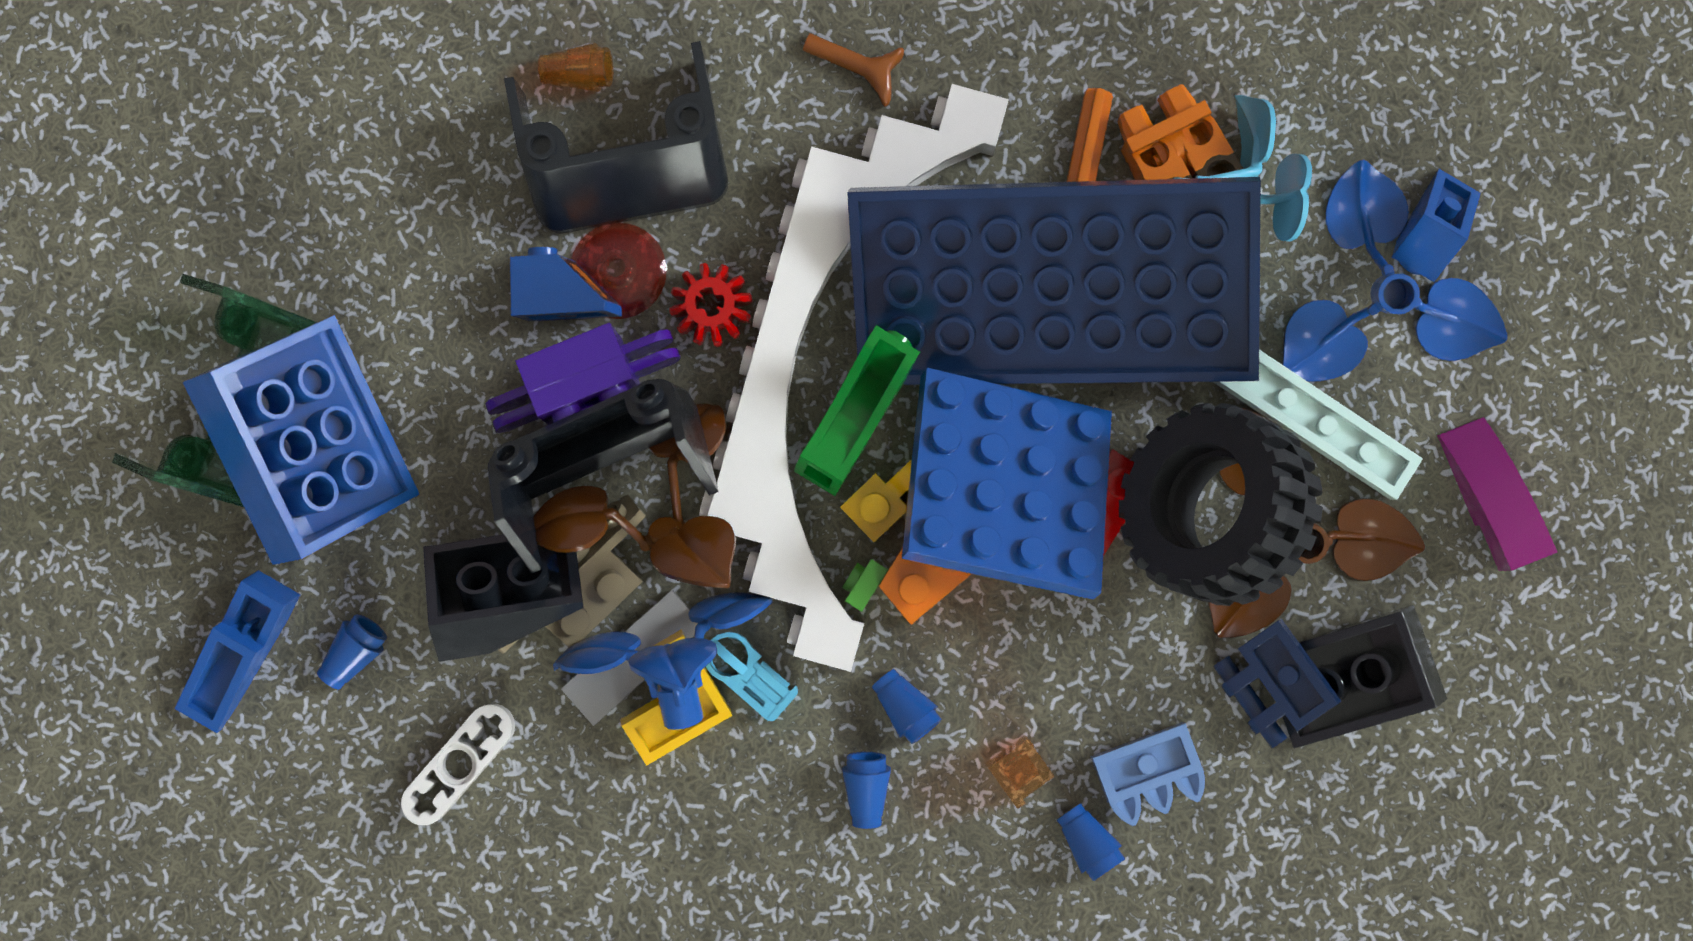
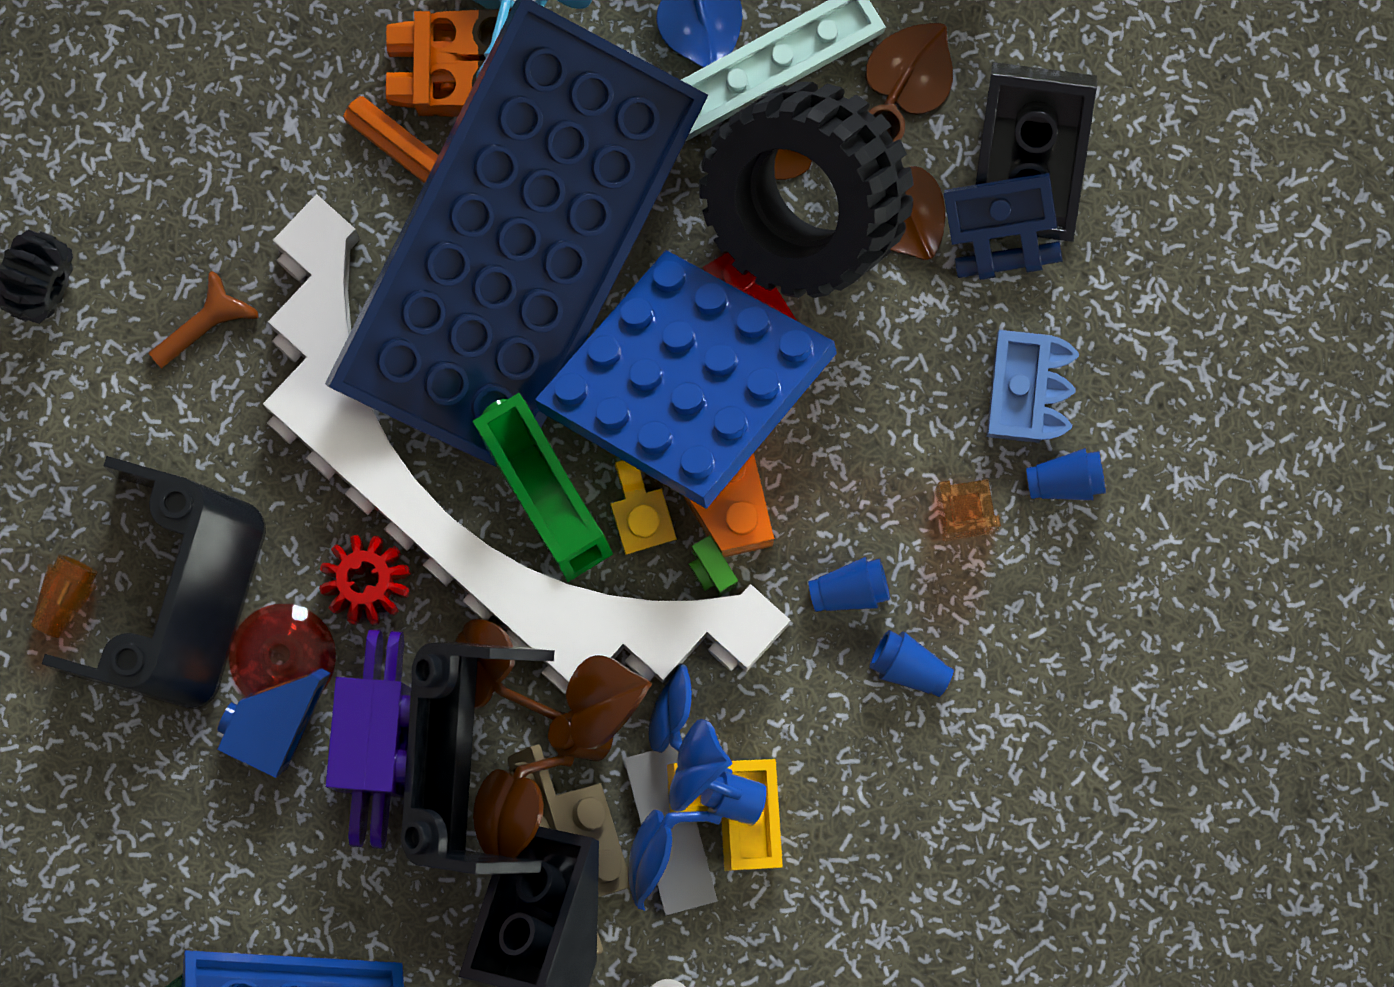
camera: 65 degrees left, 5 degrees down
medium azure piece [706,632,798,721] -> none

